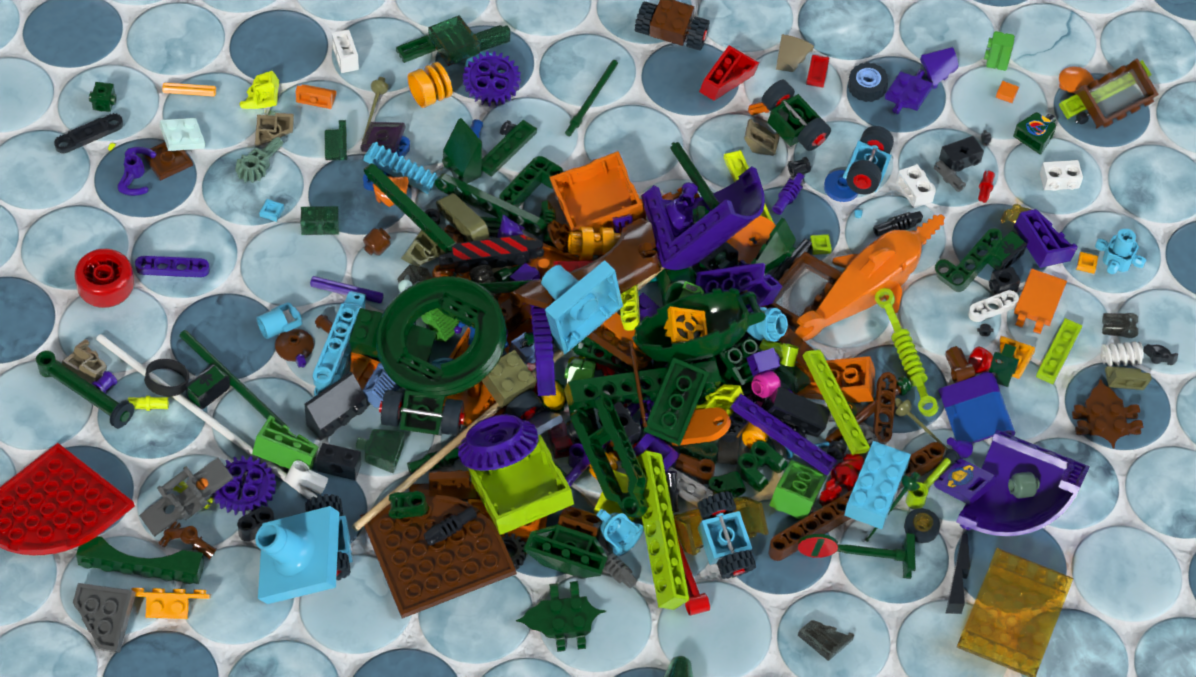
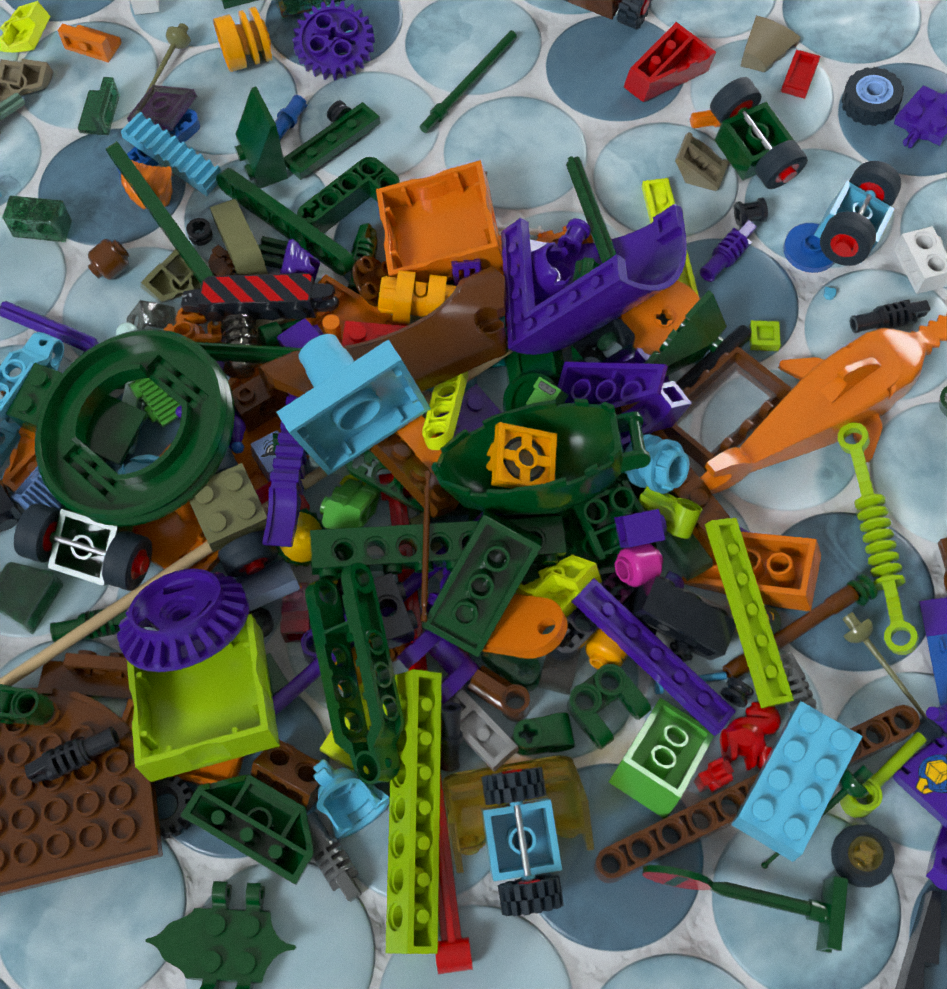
camera: 15 degrees right, 10 degrees up
reddish brown beam [873,372,897,445] -> none

